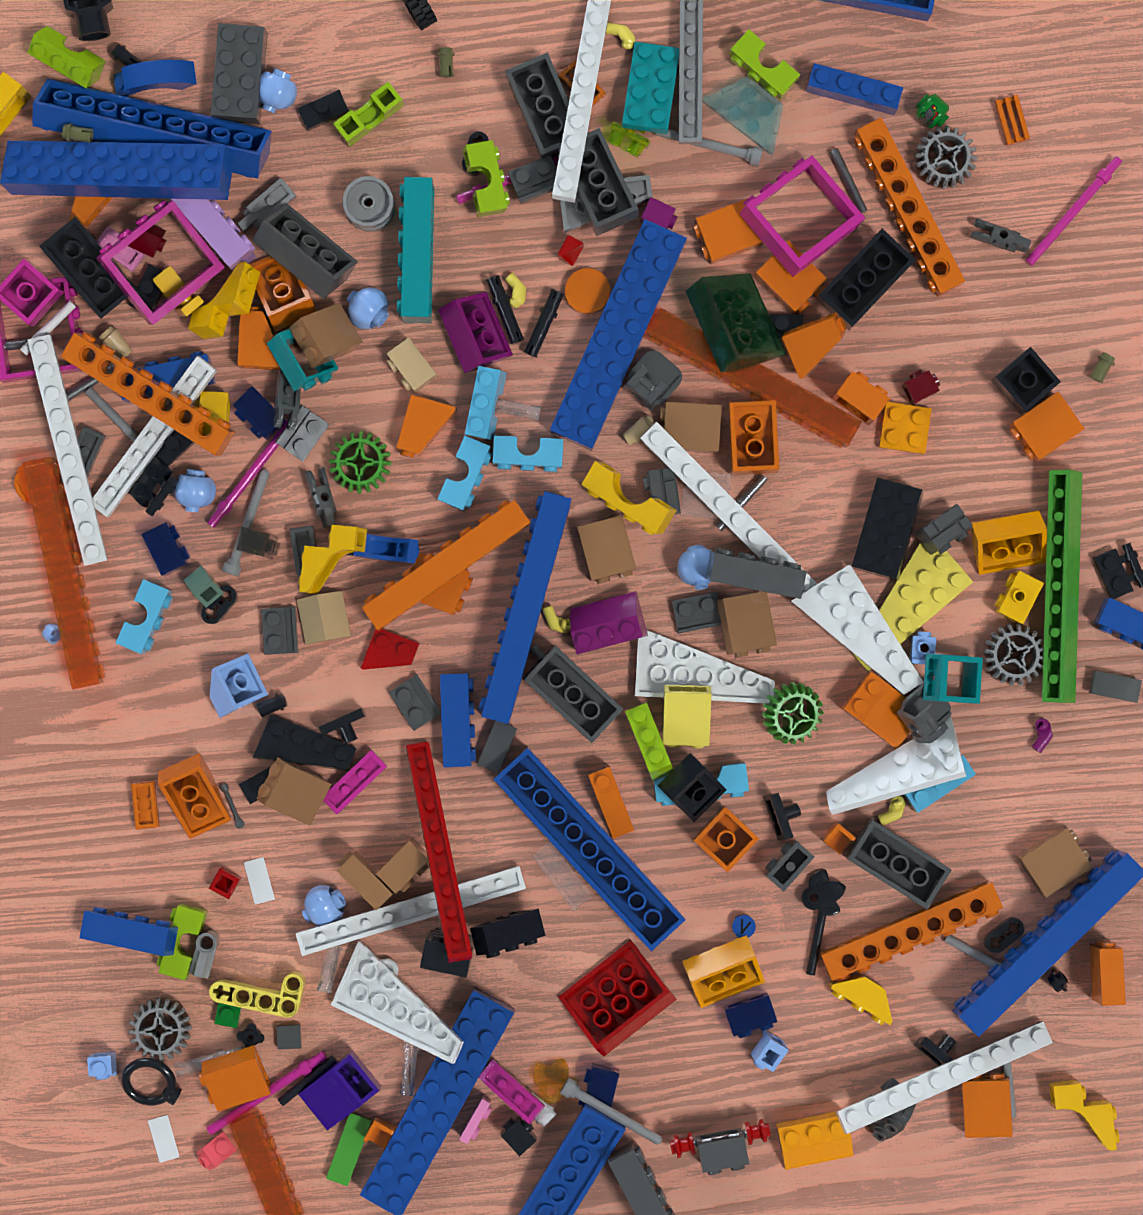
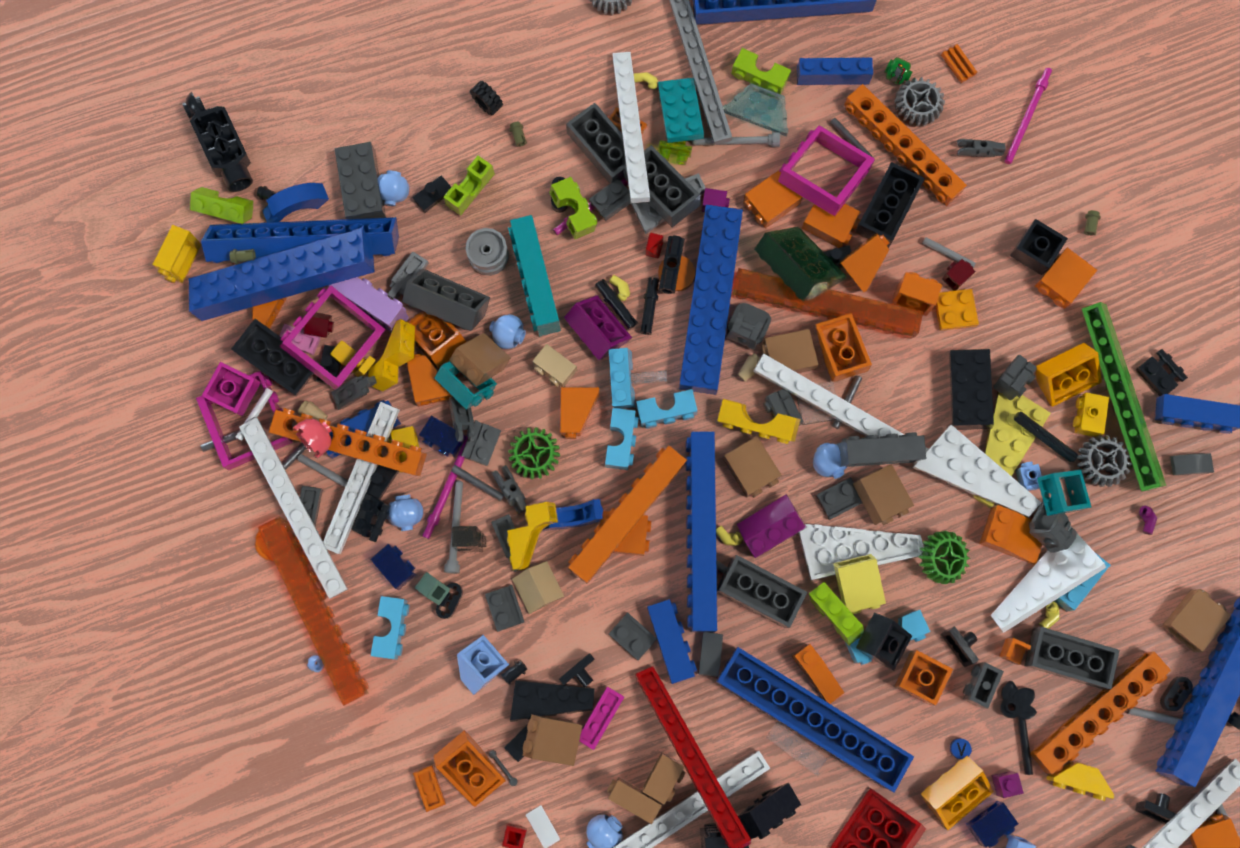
camera: 15 degrees left, 10 degrees down
red wing [361,629,420,670] -> none
none -> coral cylinder [293,419,332,459]
none -> dark grey hinge [331,376,377,410]
none -> flat silver bar [451,465,504,501]
none -> black piece [659,235,685,294]
none -> light grey bar [922,237,976,268]
none -> magenta brick [991,771,1024,798]
none -> black axle [1014,412,1078,462]

